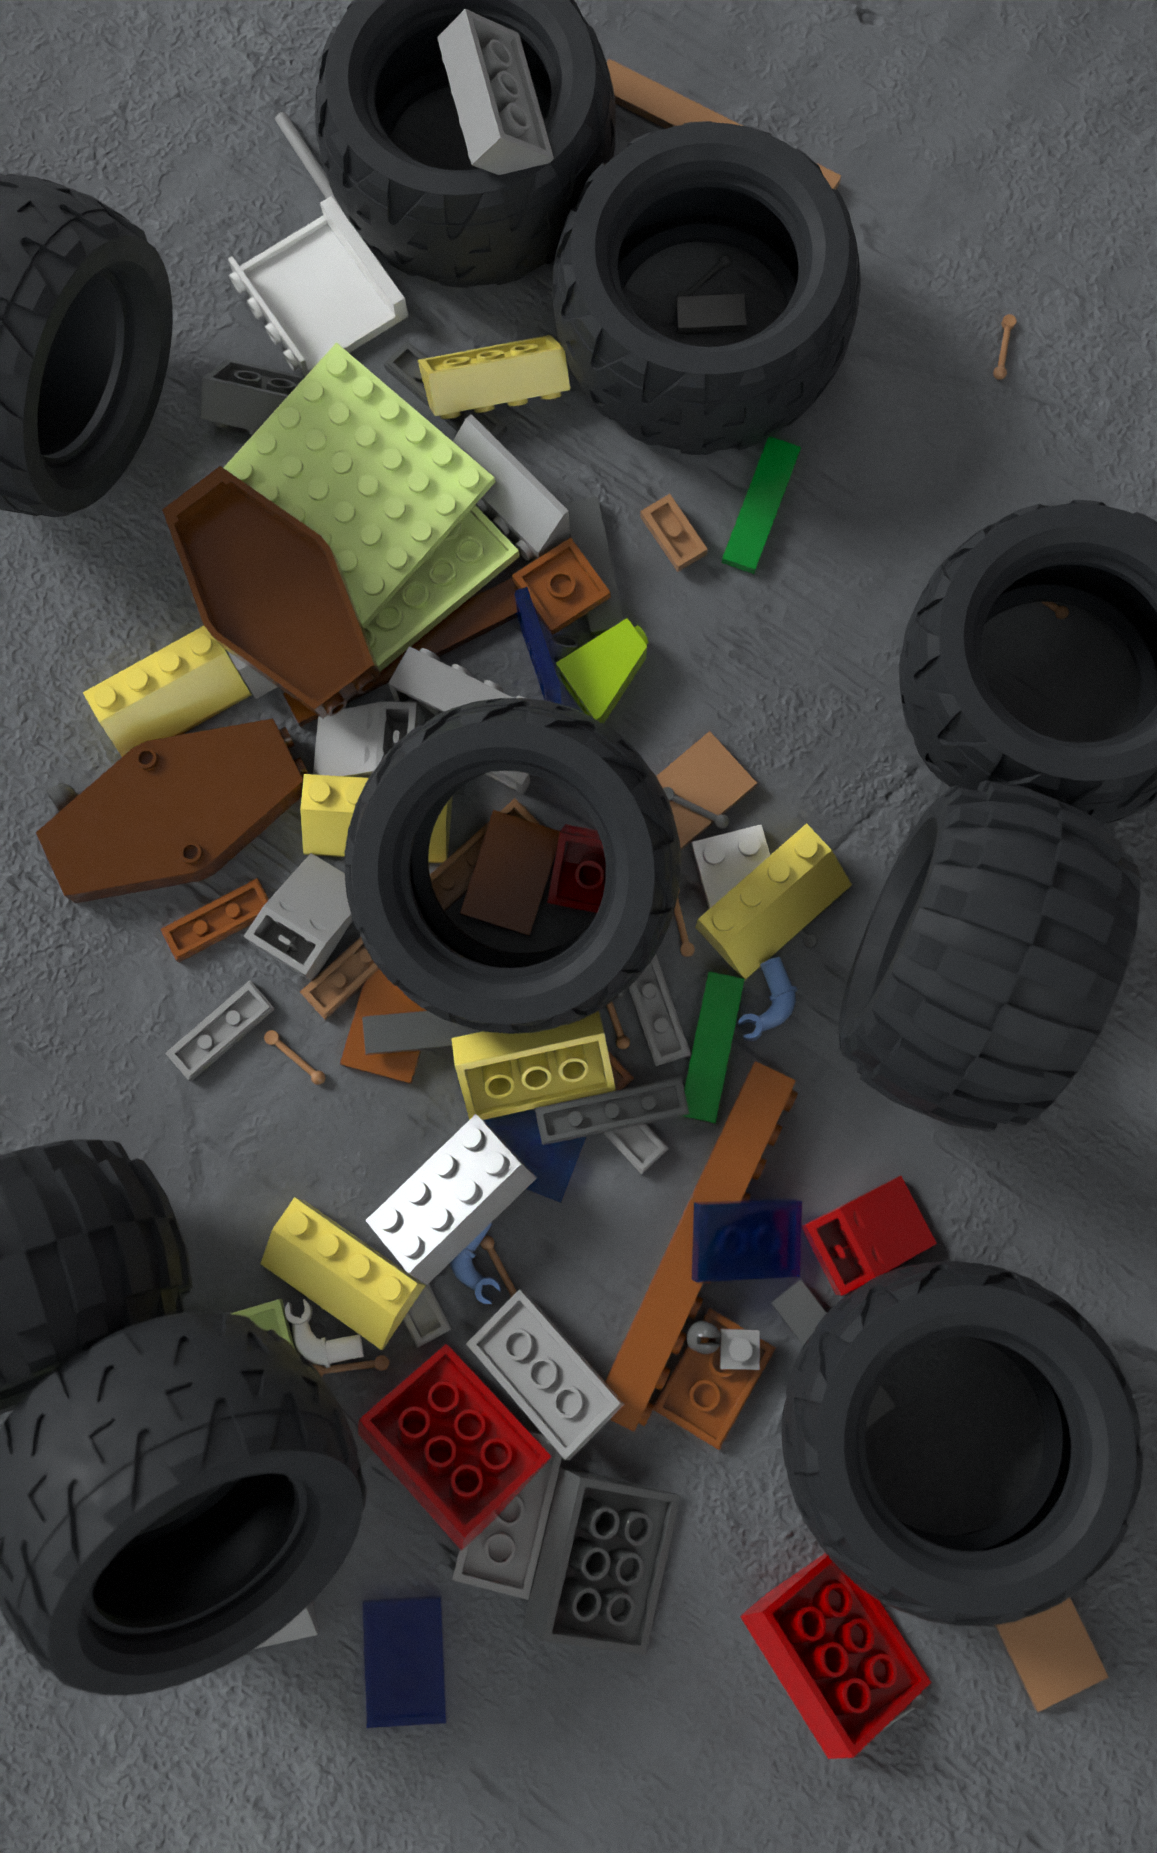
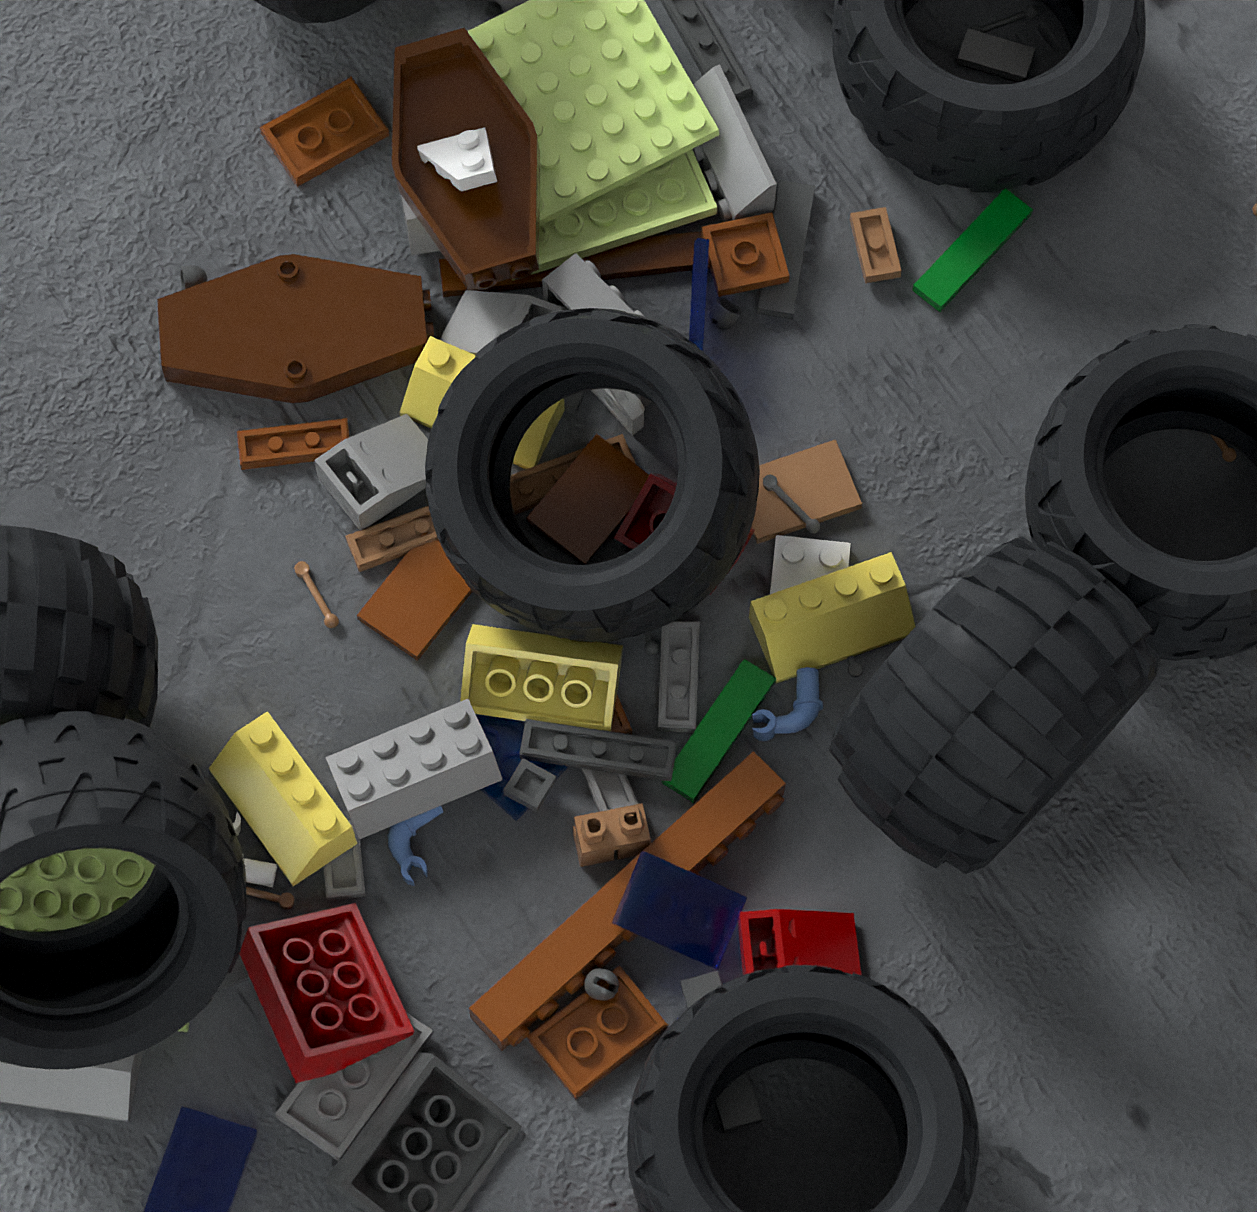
camera: 15 degrees right, 10 degrees down
light yellow slope [83,626,251,757] -> none
light grey tile [165,980,275,1082] -> none
dark grey tile [362,1011,482,1055] -> none
light yellow slope [418,335,570,419] -> none
light grey plate [466,1289,624,1460] -> none
medium nougat hinge [480,1235,517,1298] -> none
lime slope [556,618,649,724] -> none
medium nougat hinge [607,1001,630,1050] -> none
medium nougat hinge [674,889,695,957] -> none
light grey plate [720,1329,760,1370] -> none
none -> dark orange tile [260,77,389,187]
none -> white wing [417,127,497,191]
none -> dark grey plate [503,758,556,813]
none -> medium nougat hips [572,803,651,867]

